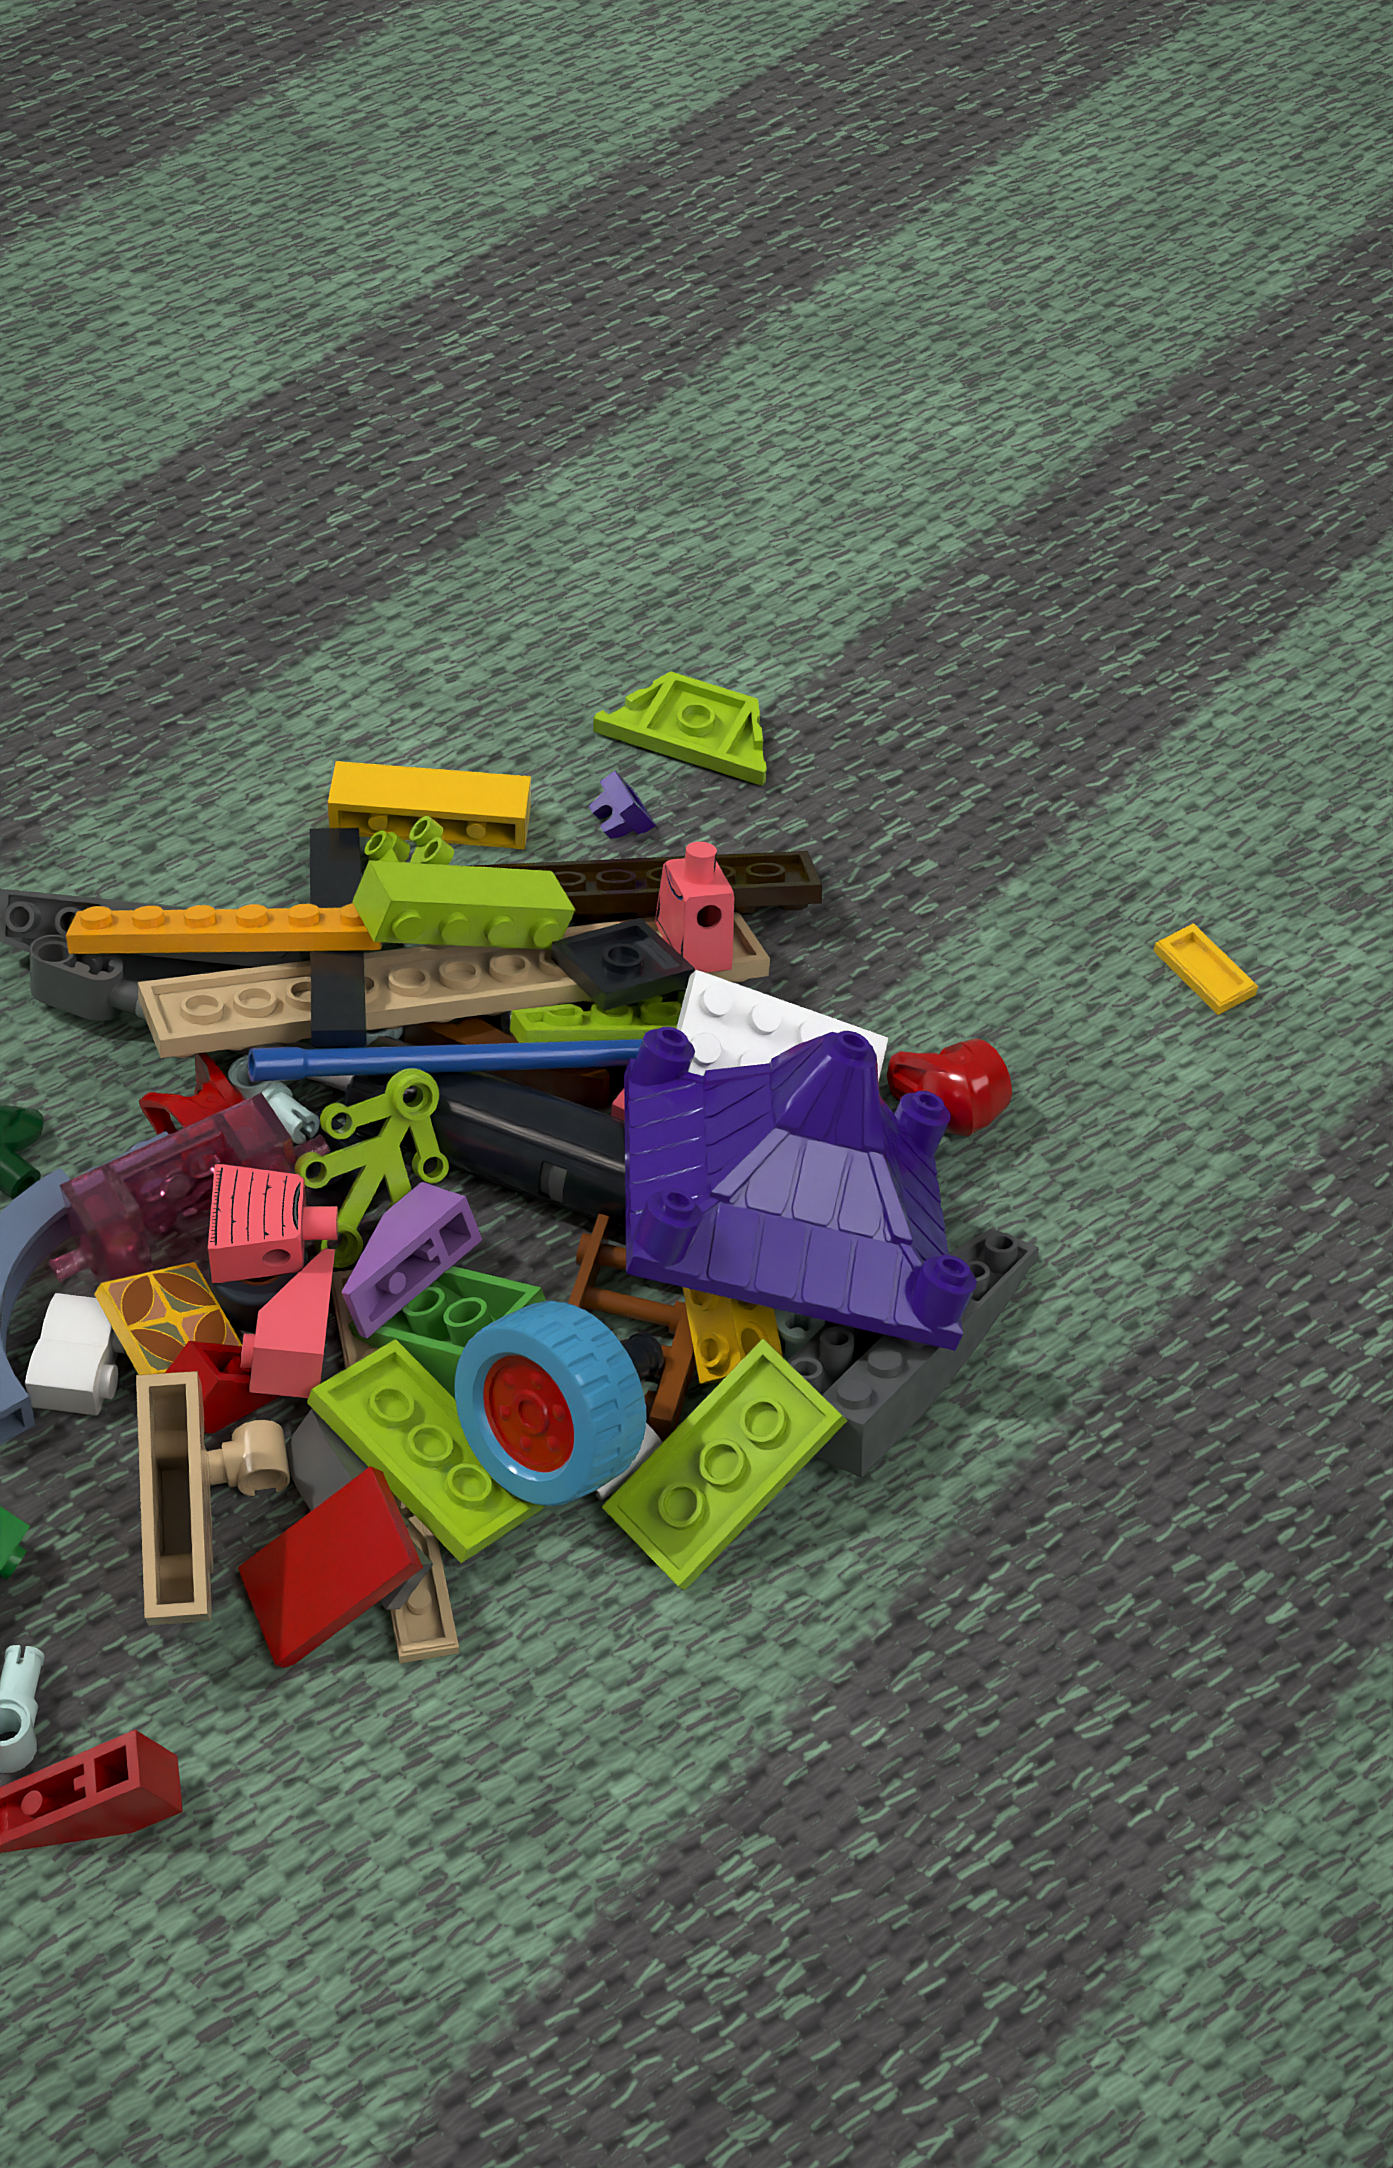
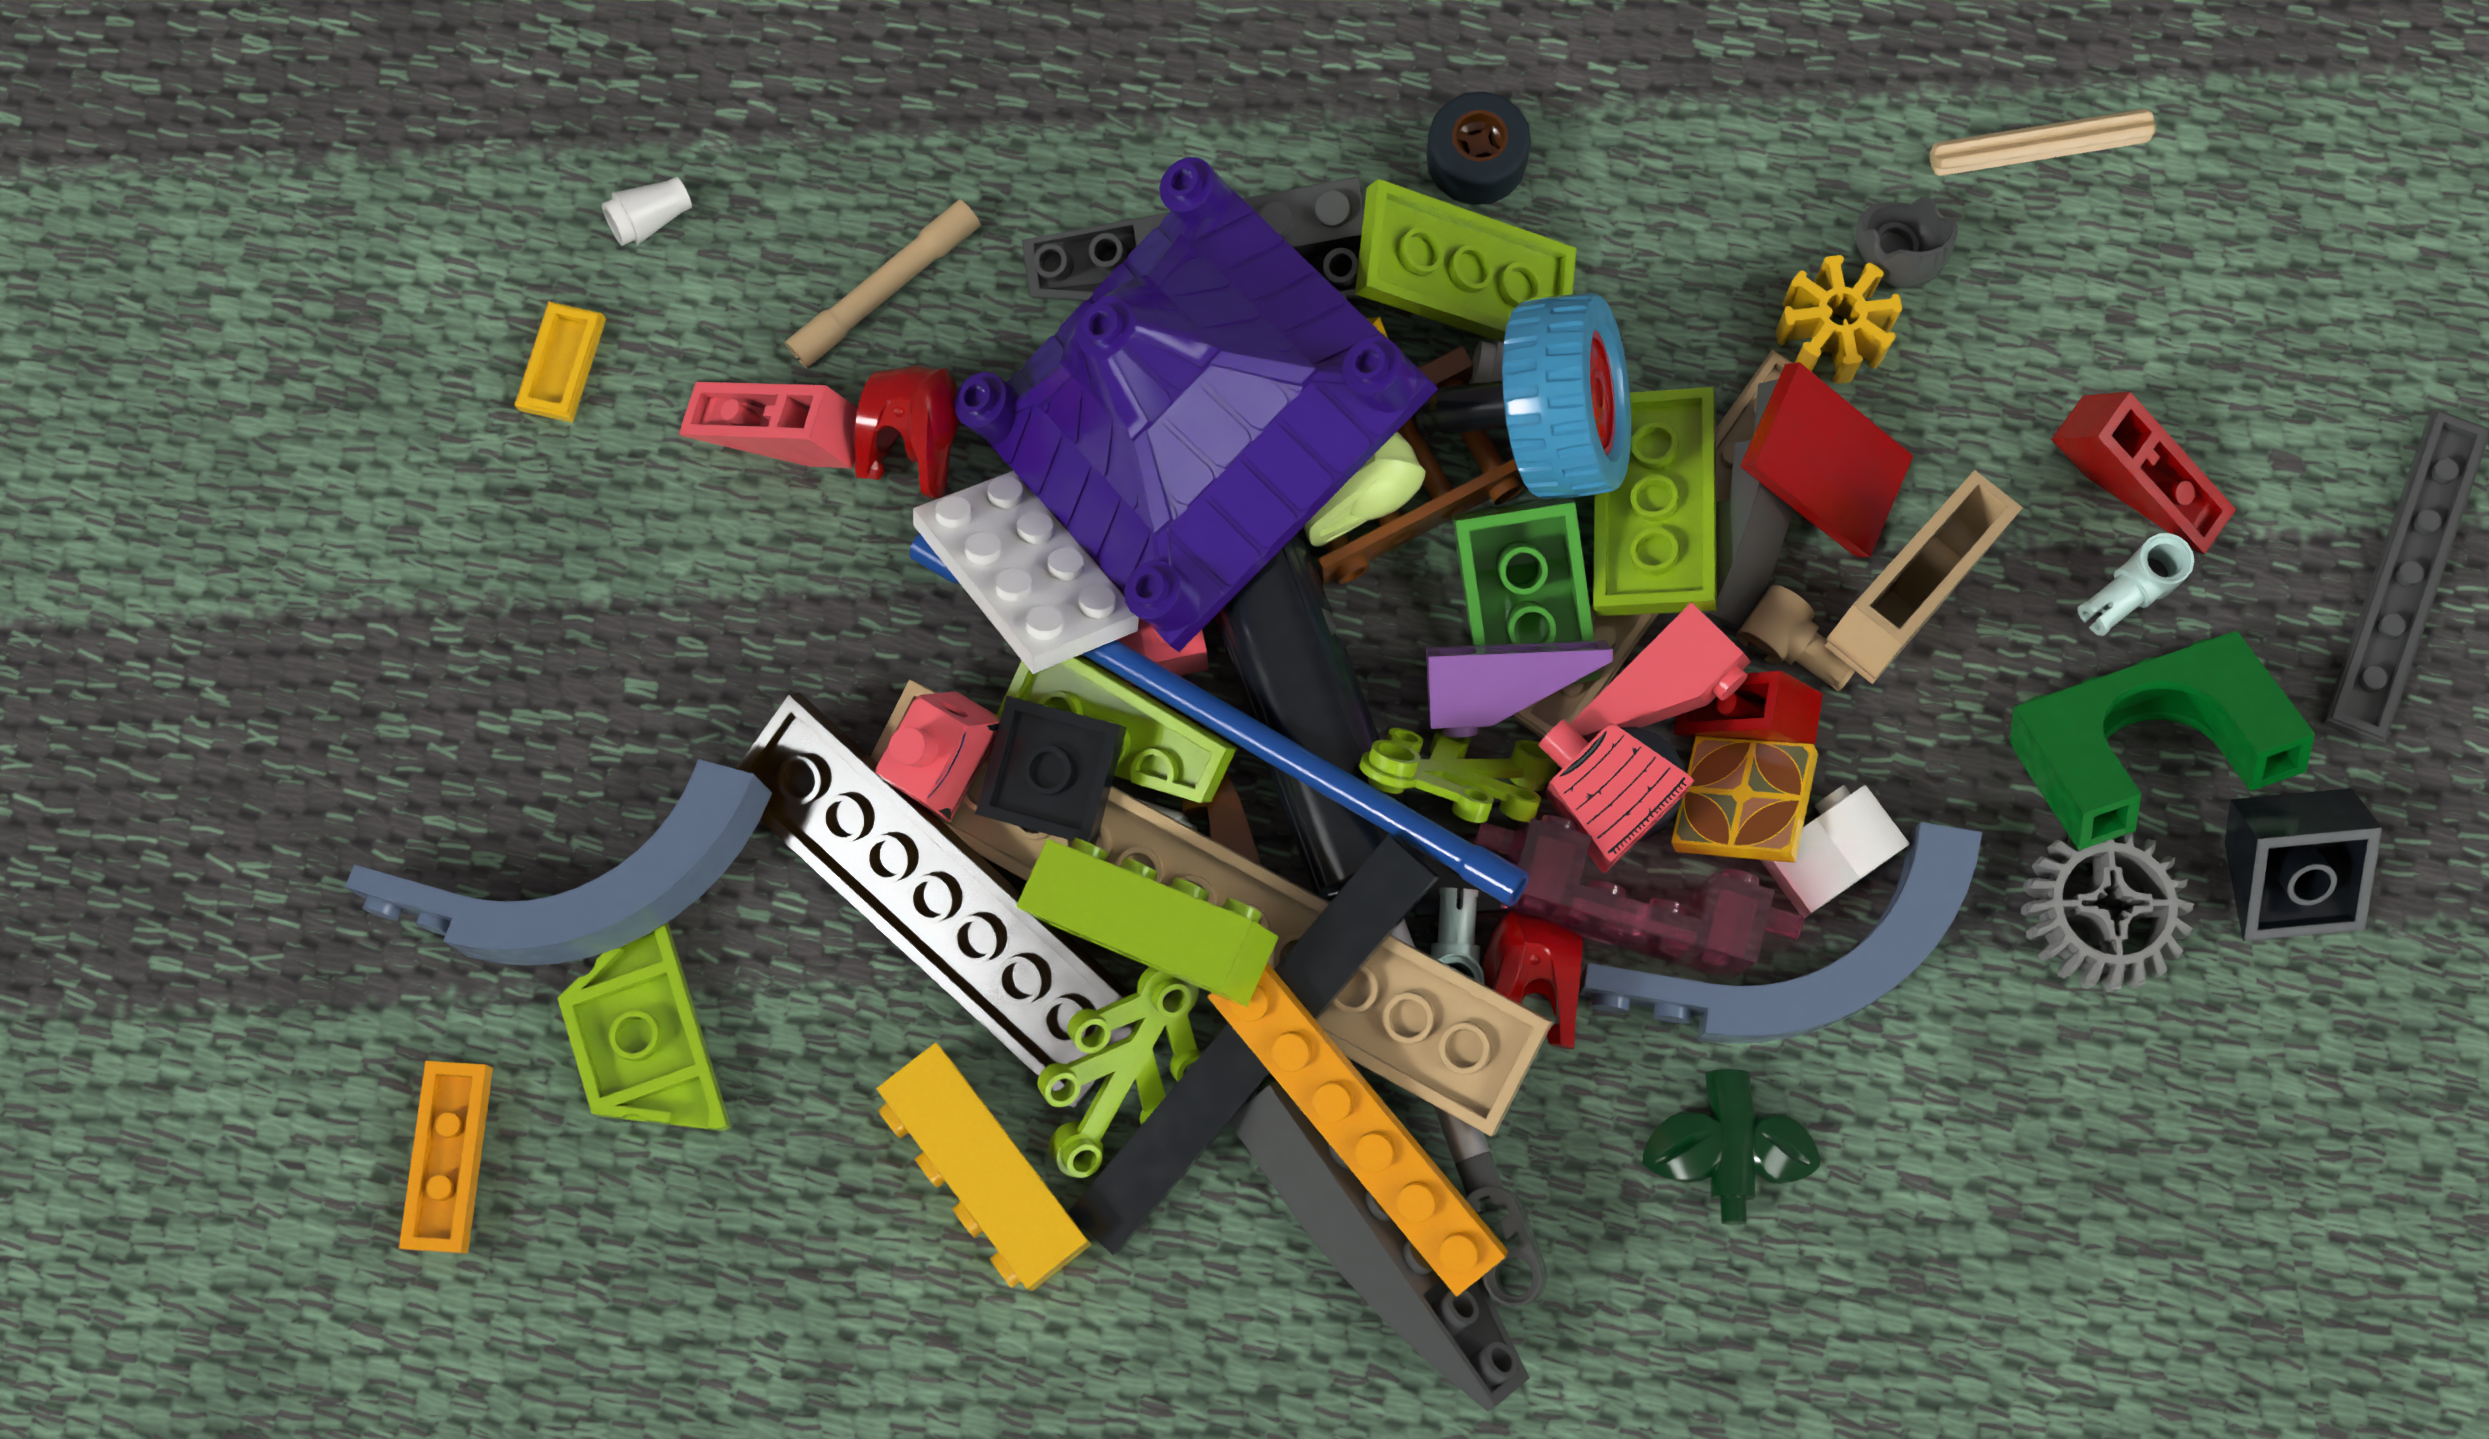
camera: 125 degrees left, 25 degrees up
tile [589,771,656,839] -> none
none -> sand blue arch [345,759,772,966]
none -> light orange plate [399,1061,493,1254]
none -> white cone [601,177,692,246]
none -> coral slope [679,382,858,469]
none -> tan piece [784,199,981,369]
none -> yellowish green helmet [1304,432,1426,547]
none -> black wheel [1426,91,1531,205]
none -> yellow gear [1775,255,1902,384]
none -> dark grey hair [1856,196,1958,288]
none -> tan axle [1930,109,2156,176]

